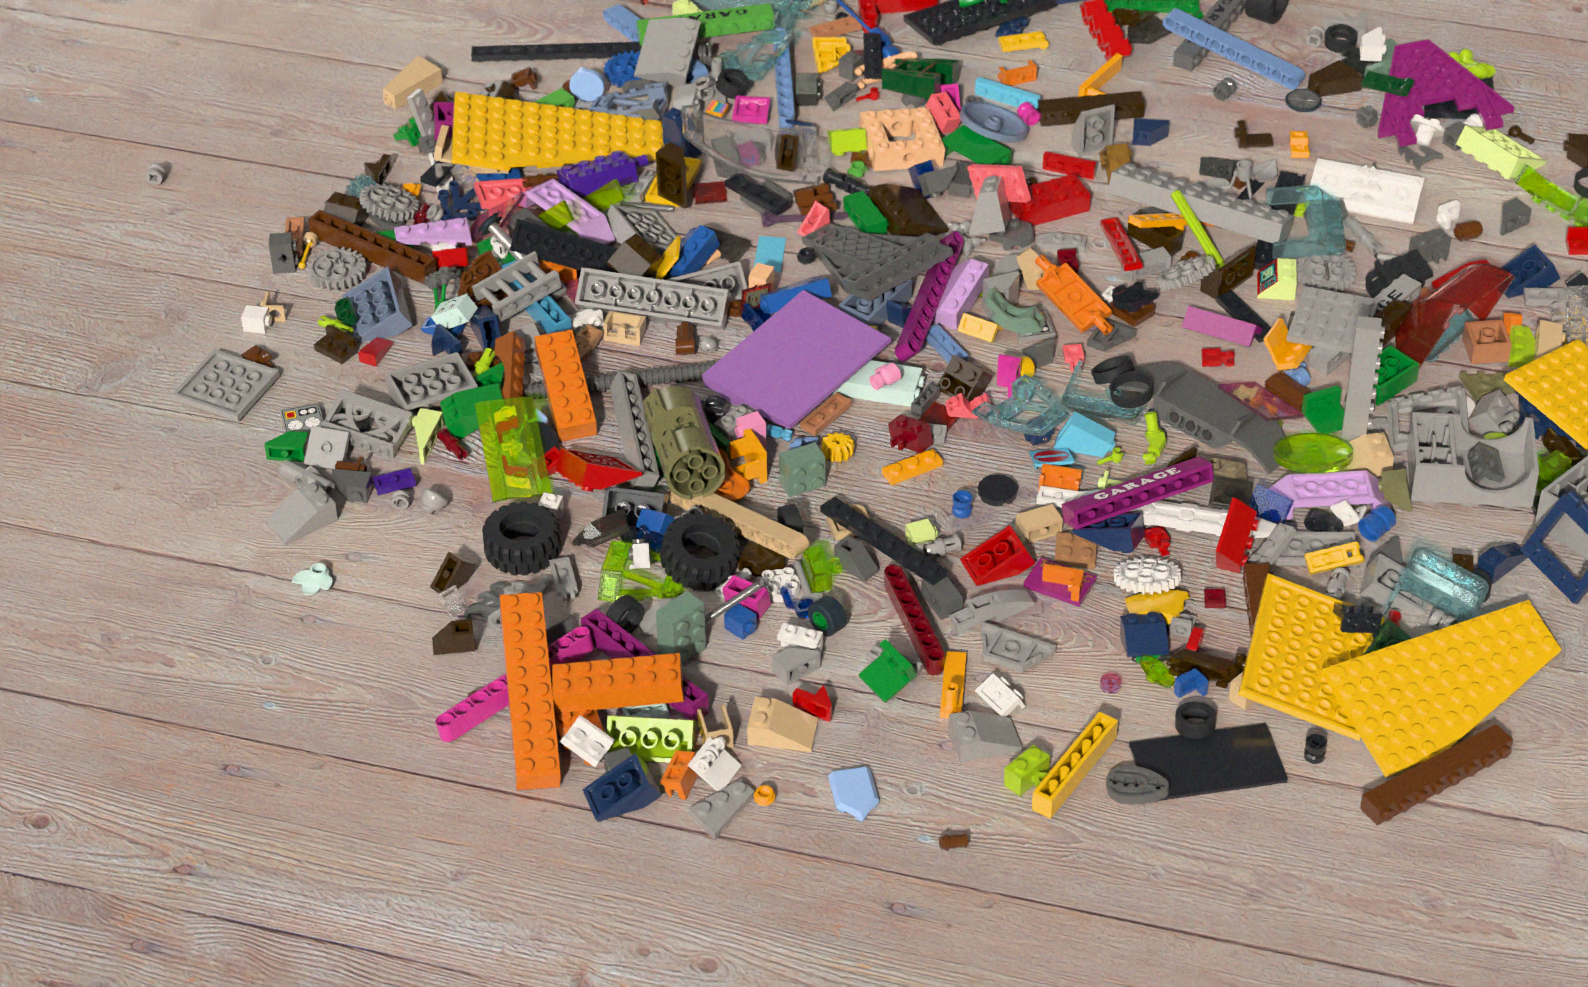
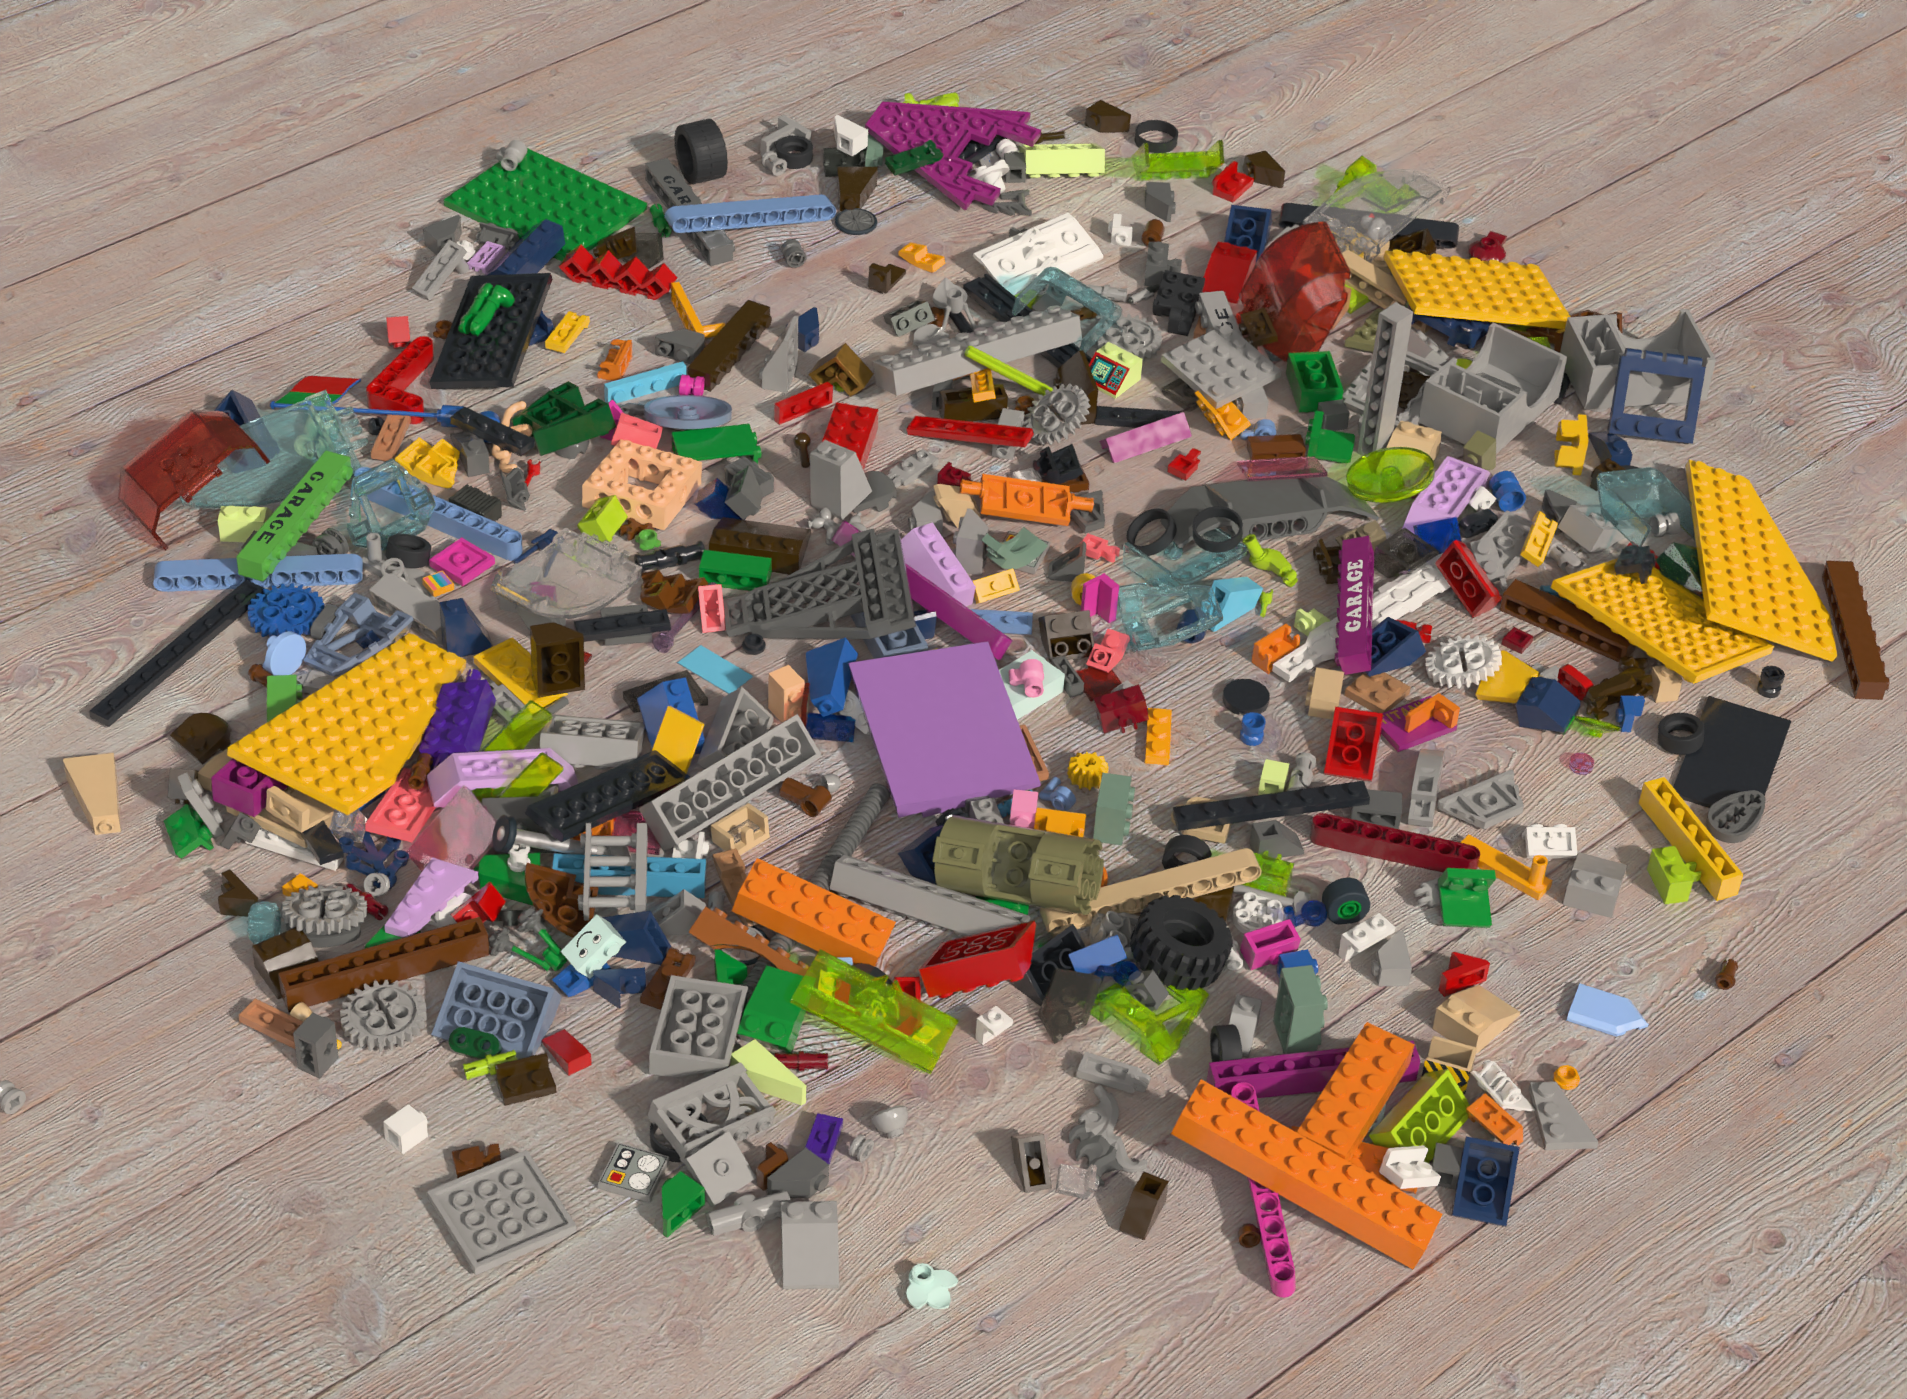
camera: 60 degrees left, 0 degrees up
tan bracket [260,291,286,322] -> none
lime pin [472,348,496,377] -> none
black tyre [482,501,561,576] -> none
reddish brown bracket [510,67,539,90] -> none
slope [606,233,663,277] -> none
light grey slope [634,17,701,86] -> none
dark grey bar [705,582,761,625] -> none
dark brown slope [774,134,799,172] -> none
coral plate [967,164,1031,202] -> none
piece [1029,448,1075,471] -> none
dark grey gear [1356,105,1378,129] -> none
none -> dark grey slope [655,329,705,364]
none -> yellow panel [1554,414,1588,476]

